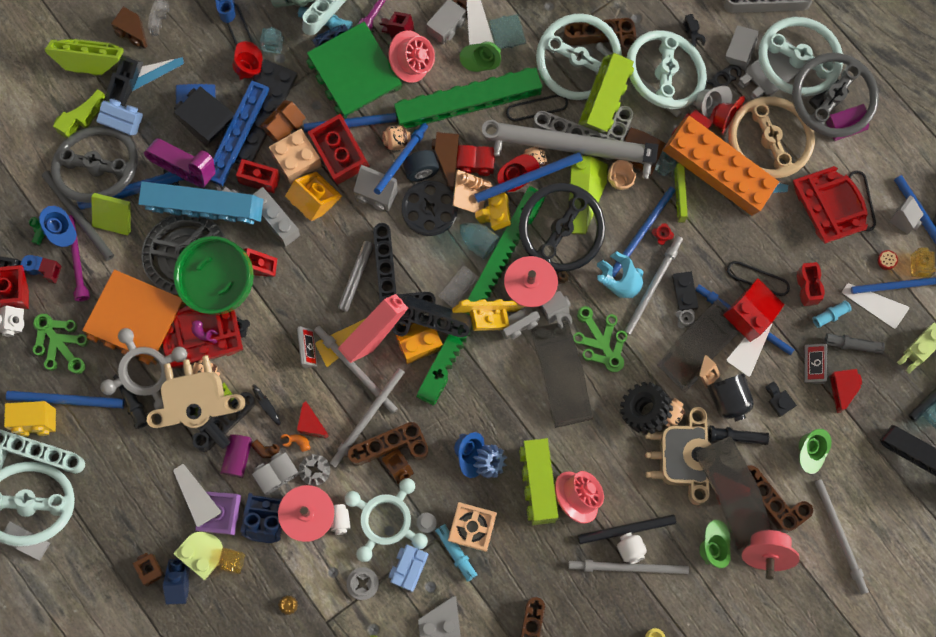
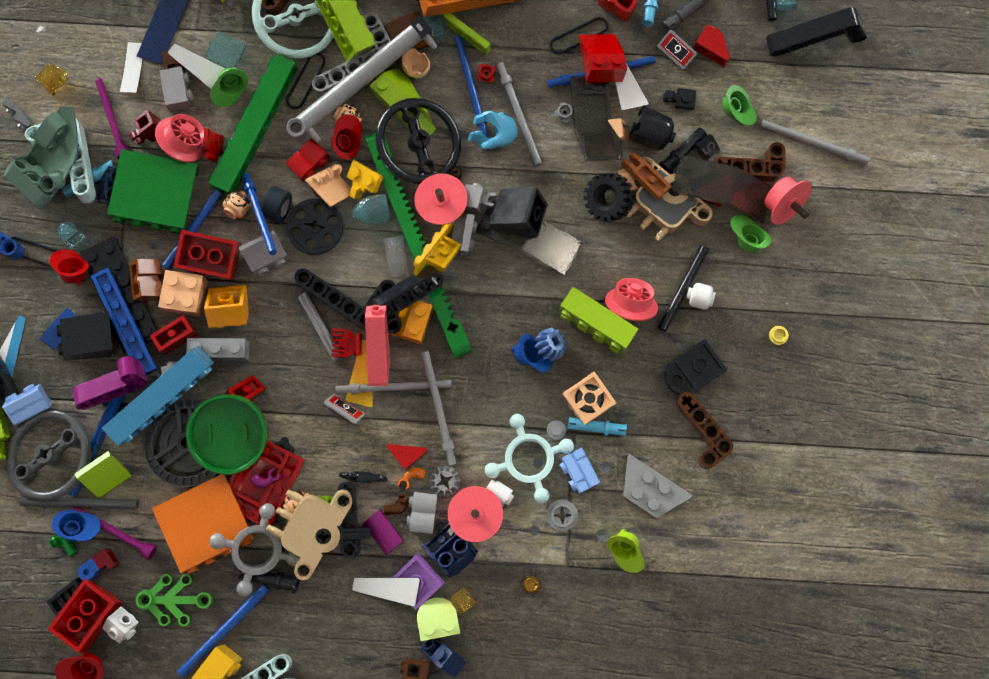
camera: 45 degrees left, 5 degrees up
reddish brown beam [348,422,428,466] -> none
reddish brown bracket [382,448,414,484] -> none
reddish brown slope [432,132,459,193] -> none
blue piece [474,152,583,203] -> none
light grey bar [568,559,689,574] -> none
bright green plant [573,306,627,372] -> none
black plate [672,271,699,311] -> none
none -> red piece [203,128,223,163]
none -> red piece [331,328,362,358]
none -> black slope [489,187,548,239]
none -> dark orange hinge [621,152,671,201]
none -> black tile [665,339,727,395]
none -> black tile [695,134,720,161]

